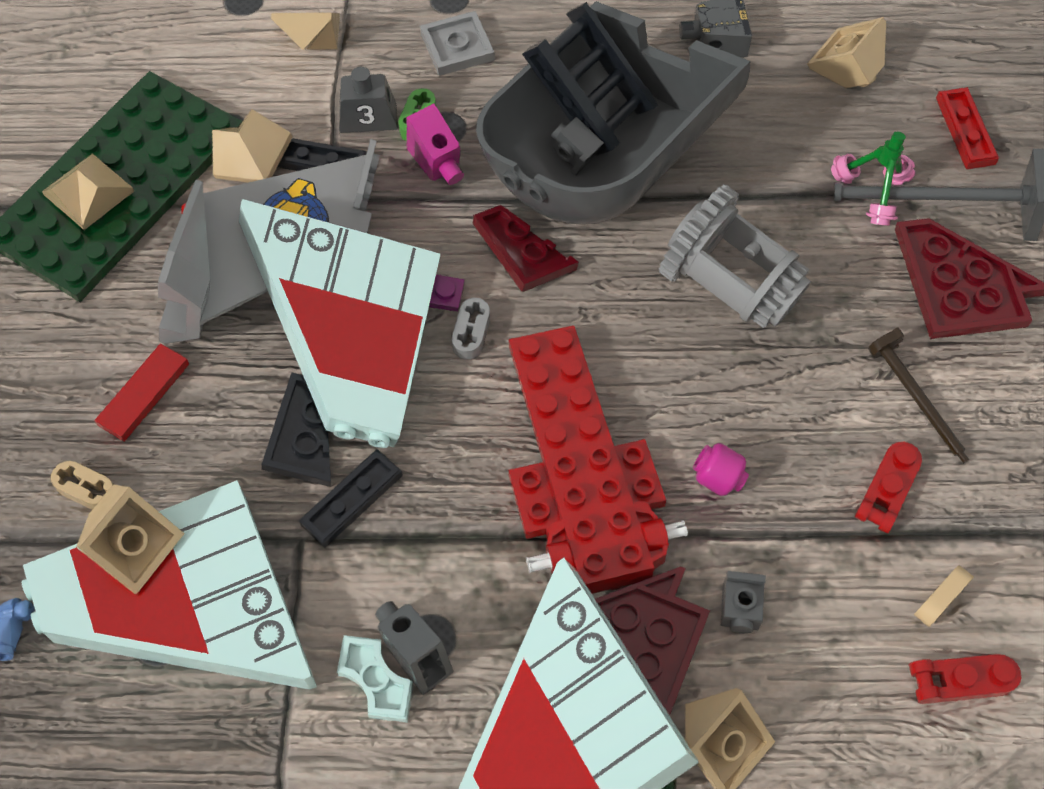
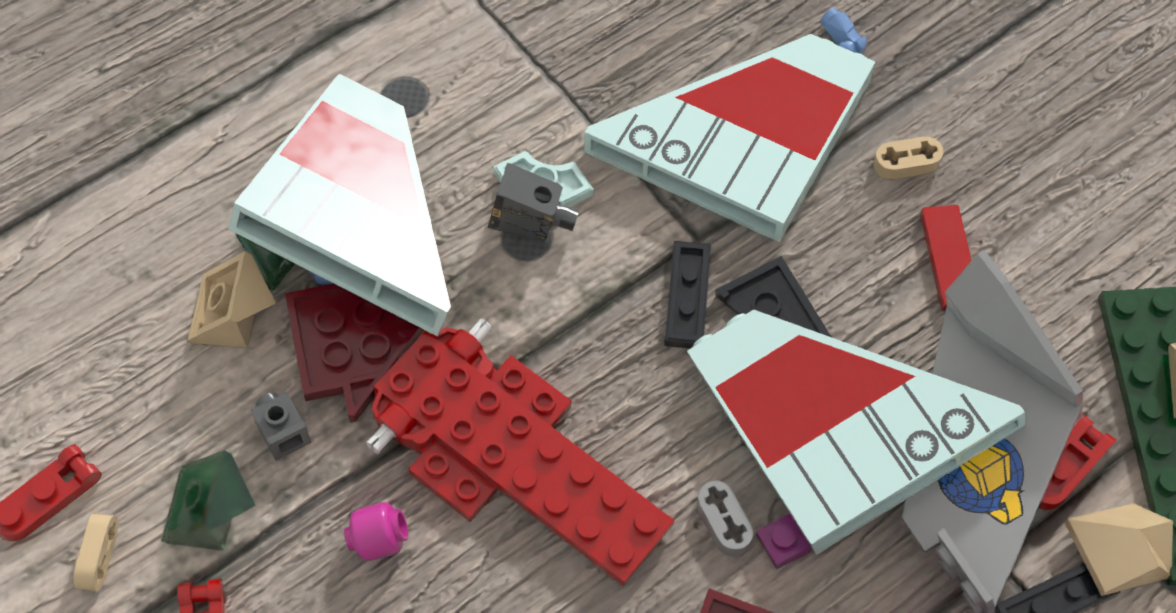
camera: 140 degrees right, 0 degrees up
tan slope [76,485,185,594] -> none
none -> clear green slope [161,450,256,551]

